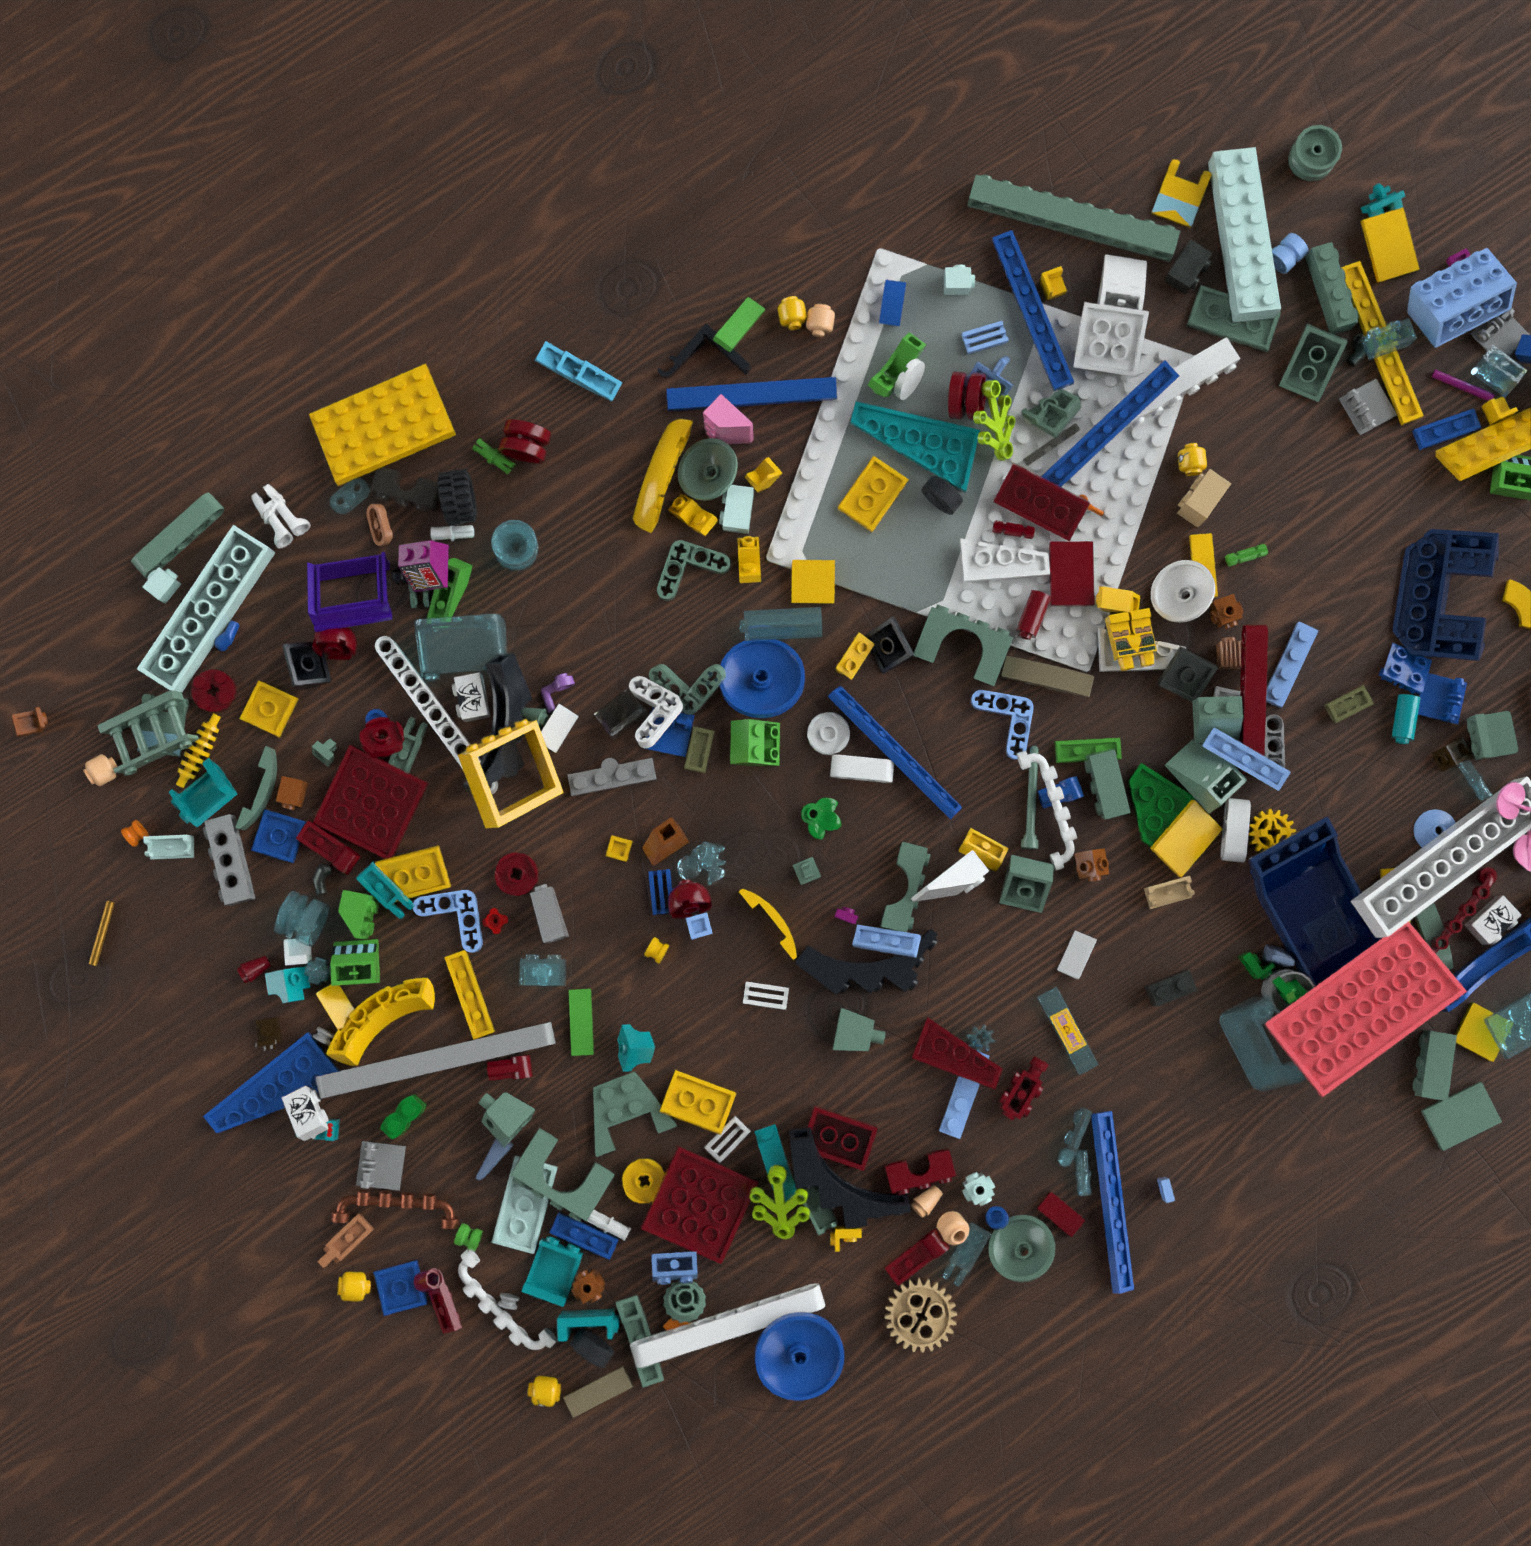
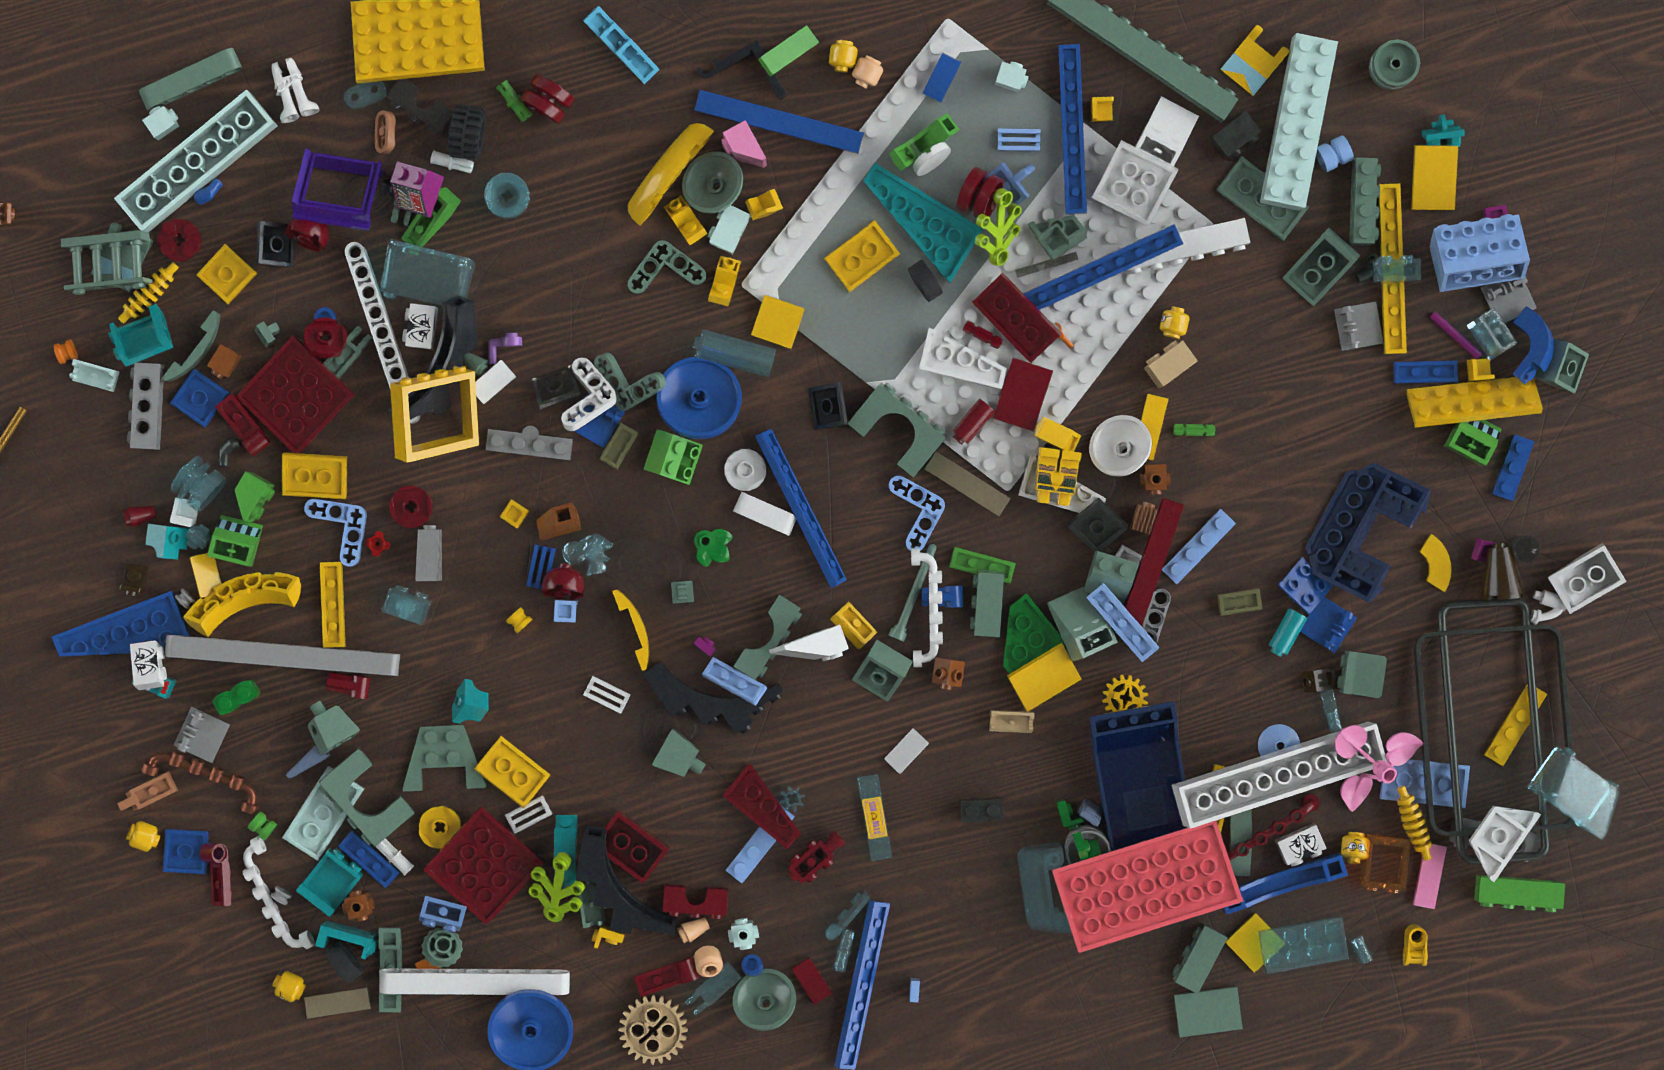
camera: 15 degrees right, 5 degrees up
light nougat head [83,754,118,786] -> none
teal hinge [356,862,415,919] -> none
bright green tile [569,989,594,1056] -> none
yellow hinge [836,632,875,680] -> none
white beam [1221,798,1251,863] -> none

